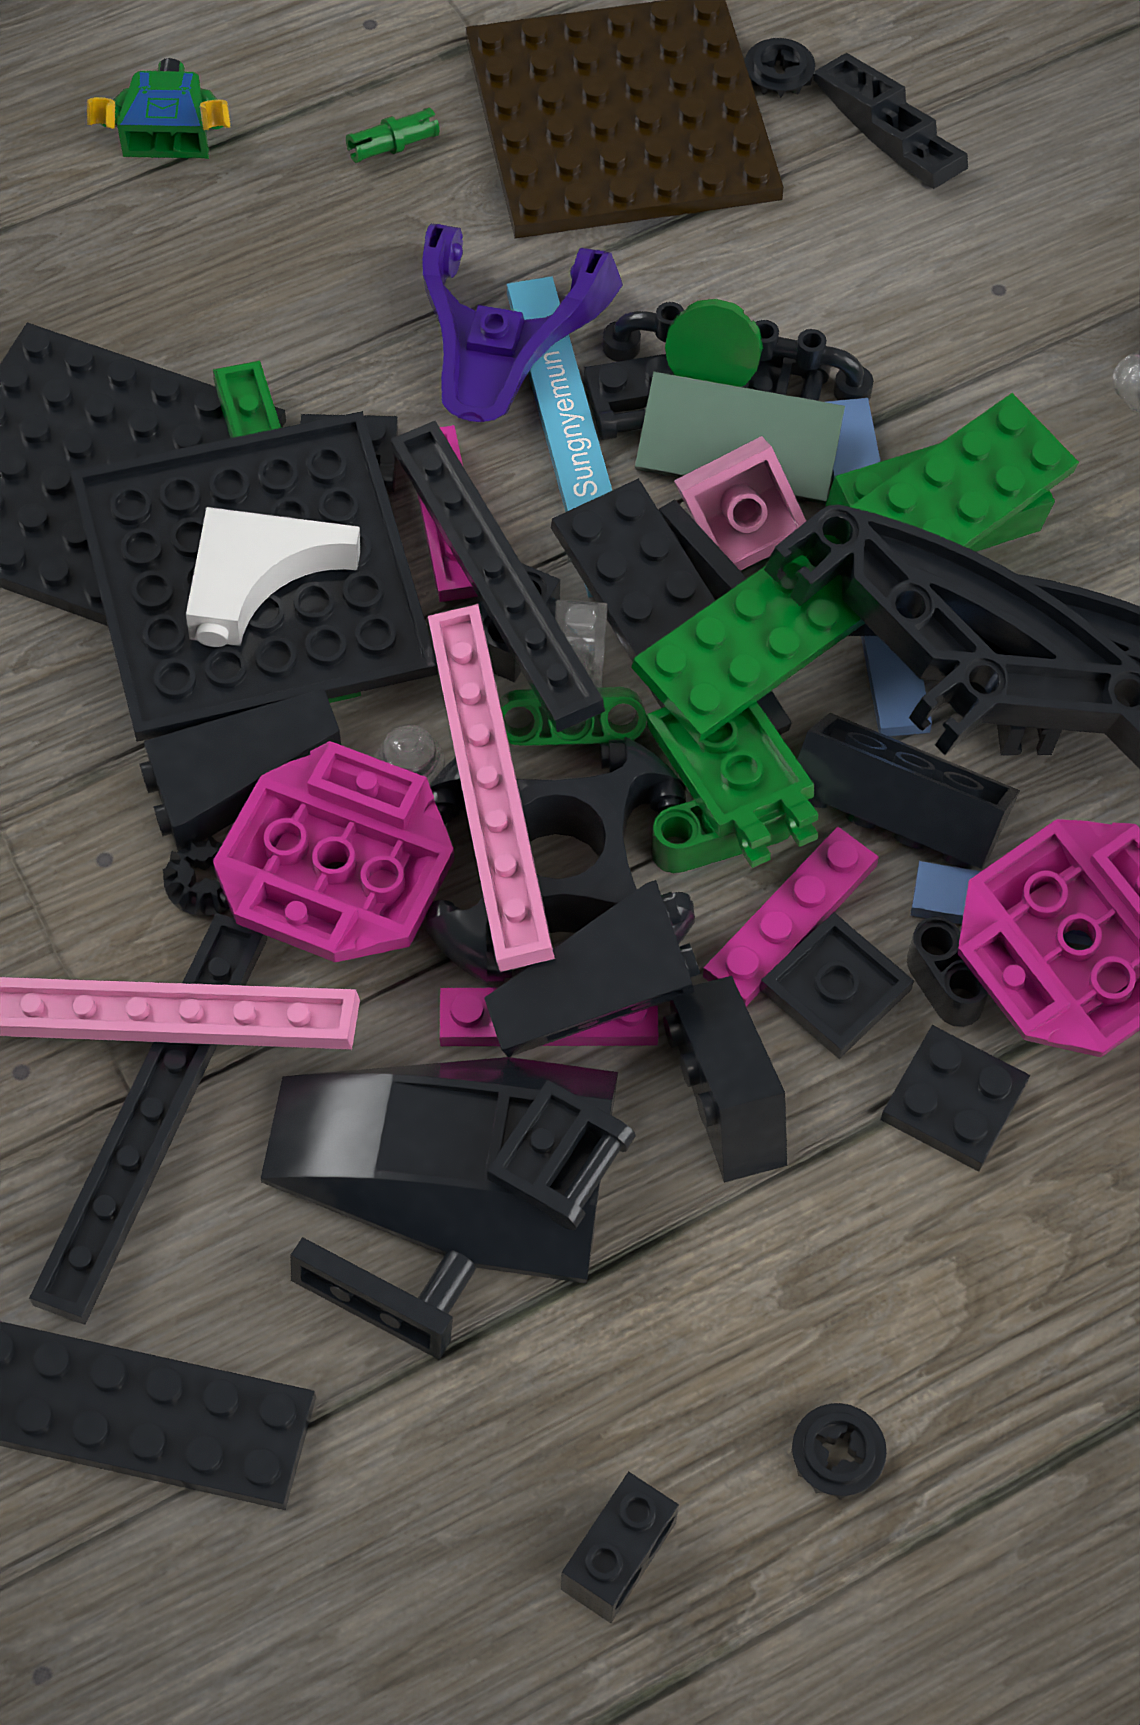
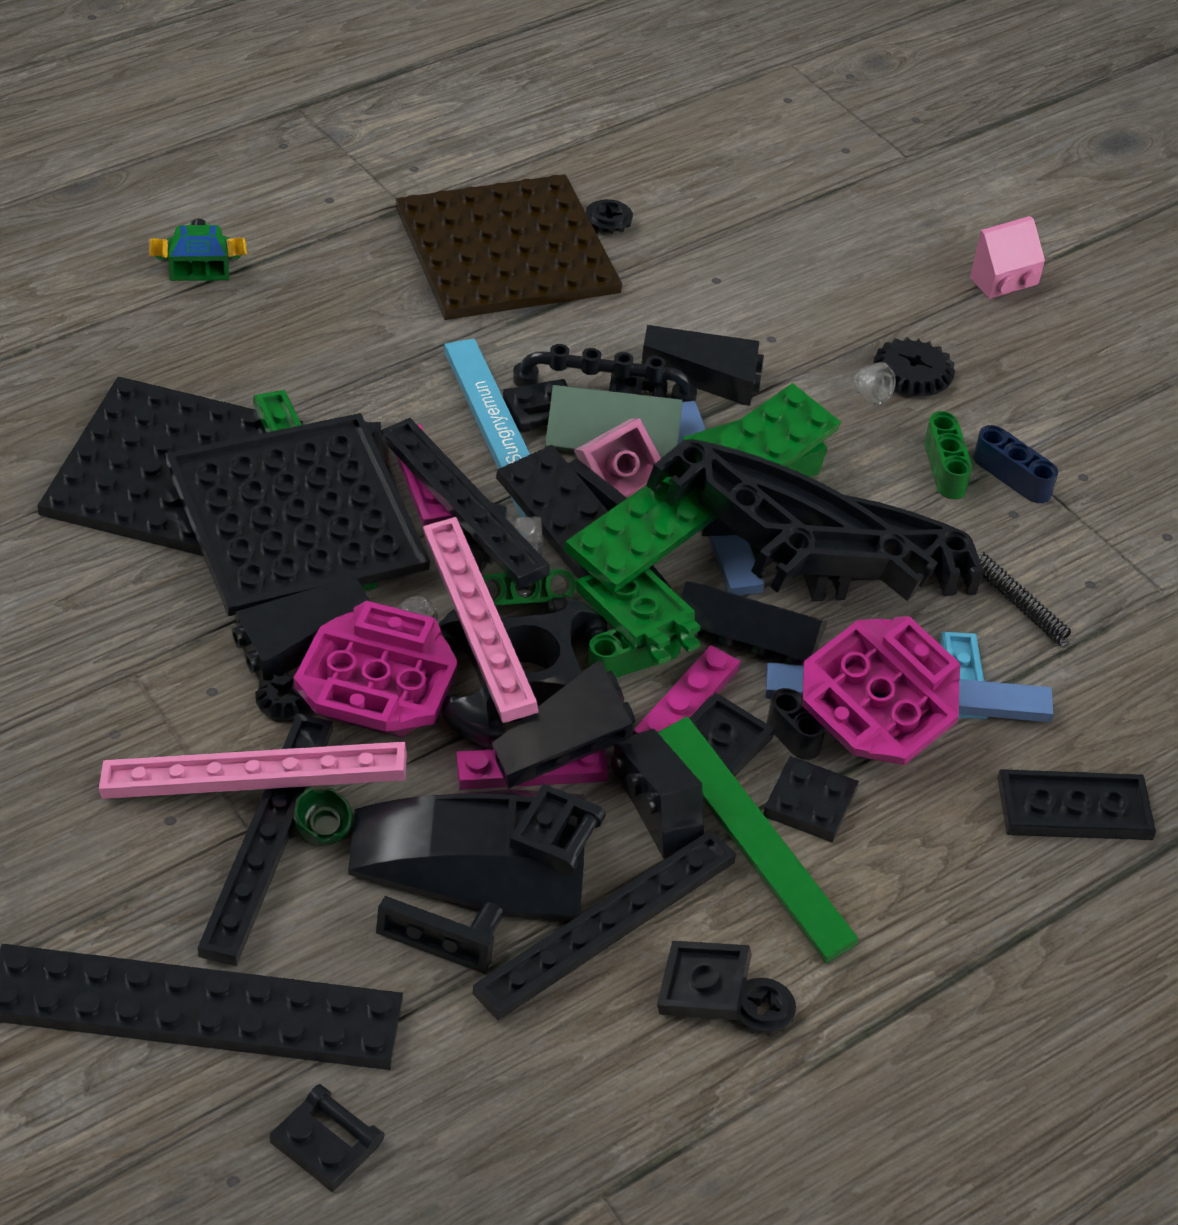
camera: 10 degrees left, 15 degrees down
white arch [186,507,360,647] -> none
green pin [345,107,440,163] -> none
dark purple animal [422,223,623,422] -> none
black brick [561,1471,679,1623] -> none
green tile [665,299,763,387] -> none
black slope [813,53,968,189] -> none
none -> black plate [270,1084,385,1192]
none -> dark green hair [293,787,353,846]
none -> black plate [473,830,736,1021]
none -> black slope [641,325,764,406]
none -> green tile [657,716,859,963]
none -> black plate [657,941,752,1020]

